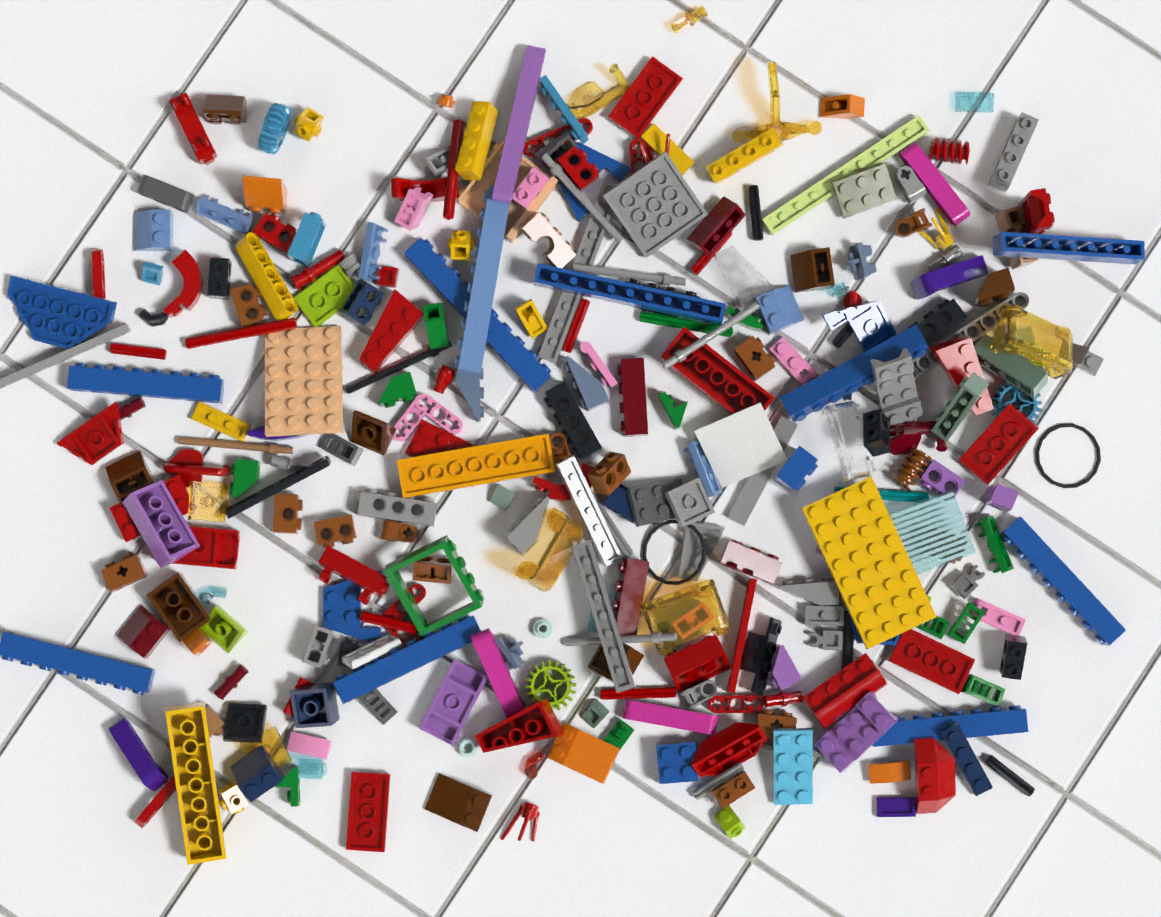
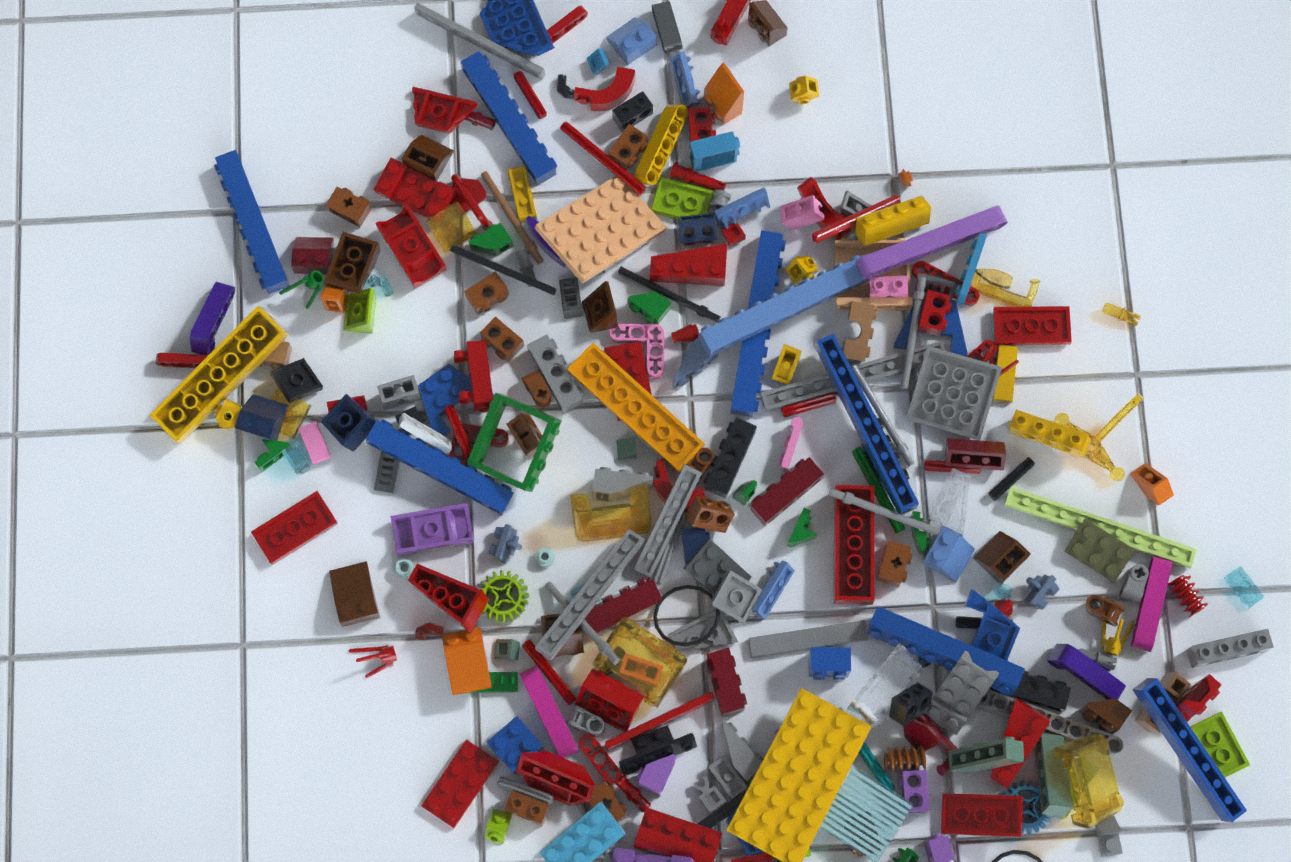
camera: 55 degrees right, 10 degrees down
medium lavender slope [123,480,200,568] -> none
dark red pin [214,664,249,700] -> none
dark azure gear [258,103,291,154] -> none
green slope [423,302,450,349] -> none
dark pink beam [471,628,525,718] -> none
sand blue slope [564,356,609,411] -> none
white sticker [694,403,787,488] -> none
bright pink plate [769,336,819,386] -> none
none -> green plant [279,270,324,309]
none -> red plate [421,739,499,829]
none -> green slope [733,480,757,506]
none -> lime tile [1190,711,1250,777]

